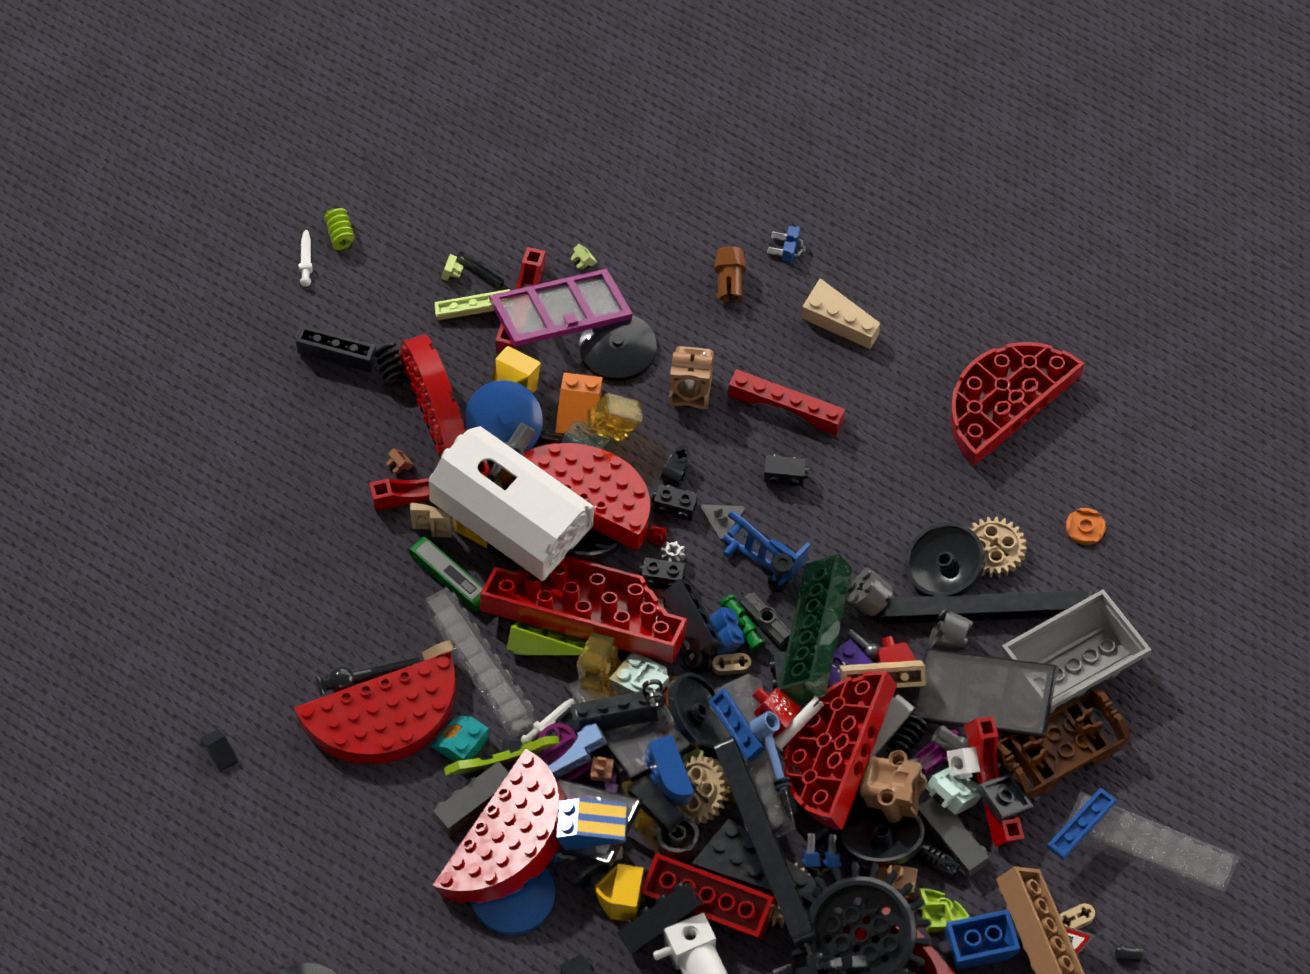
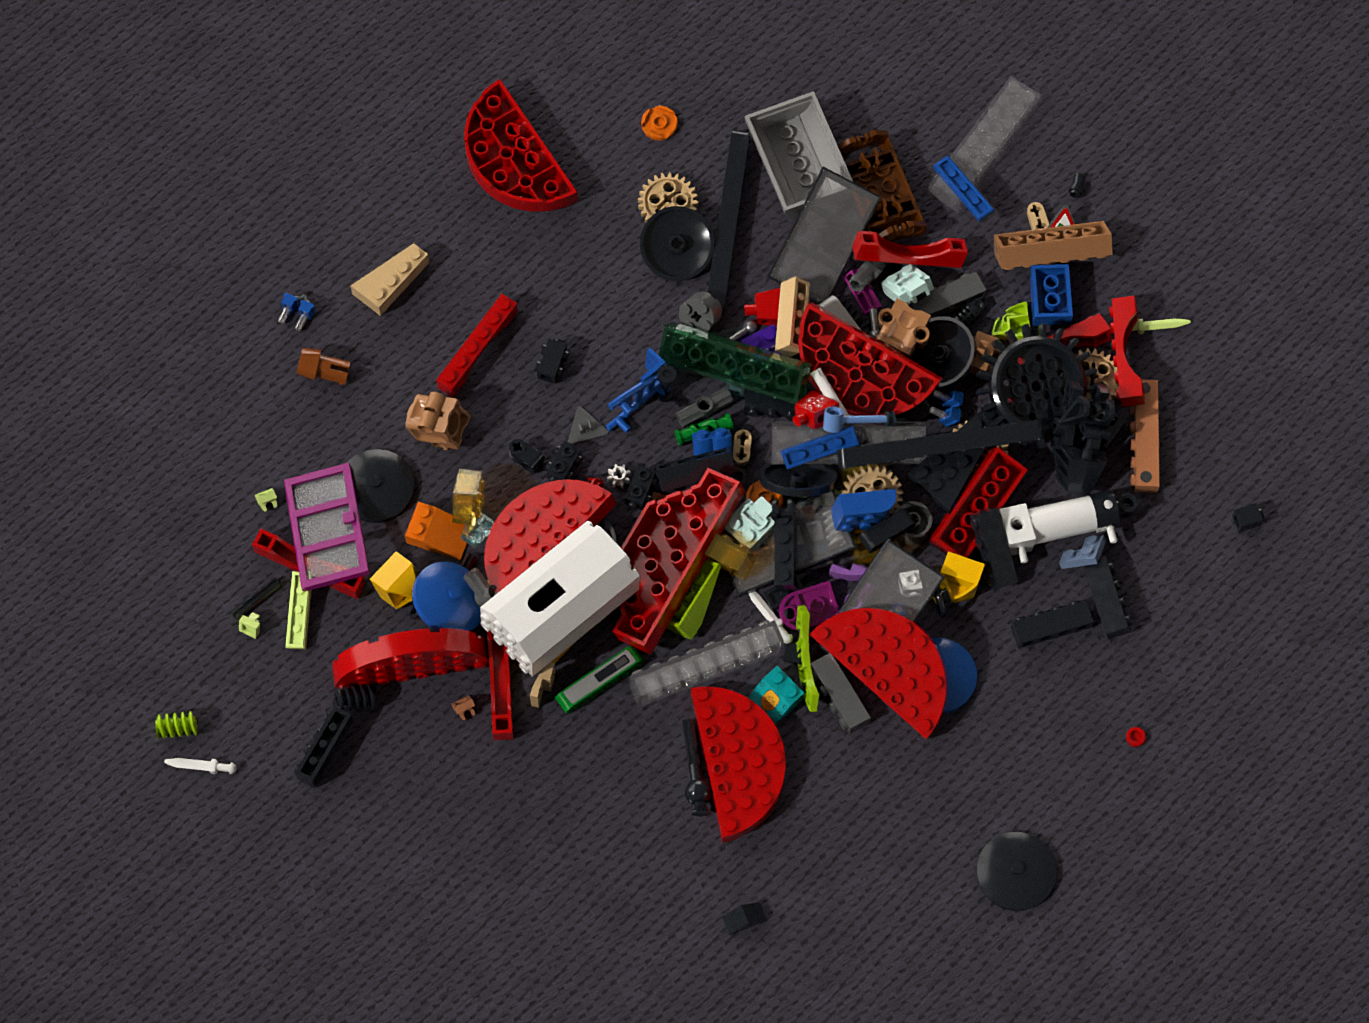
camera: 80 degrees left, 10 degrees up
tan beam [422,640,454,661] -> none
light blue slope [548,723,607,778] -> none
slope [557,798,628,850] -> none
nougat tile [590,757,614,782] -> none
dark grey brick [929,609,972,652] -> none
white brick [947,747,980,779] -> none
black tile [976,774,1033,822] -> none

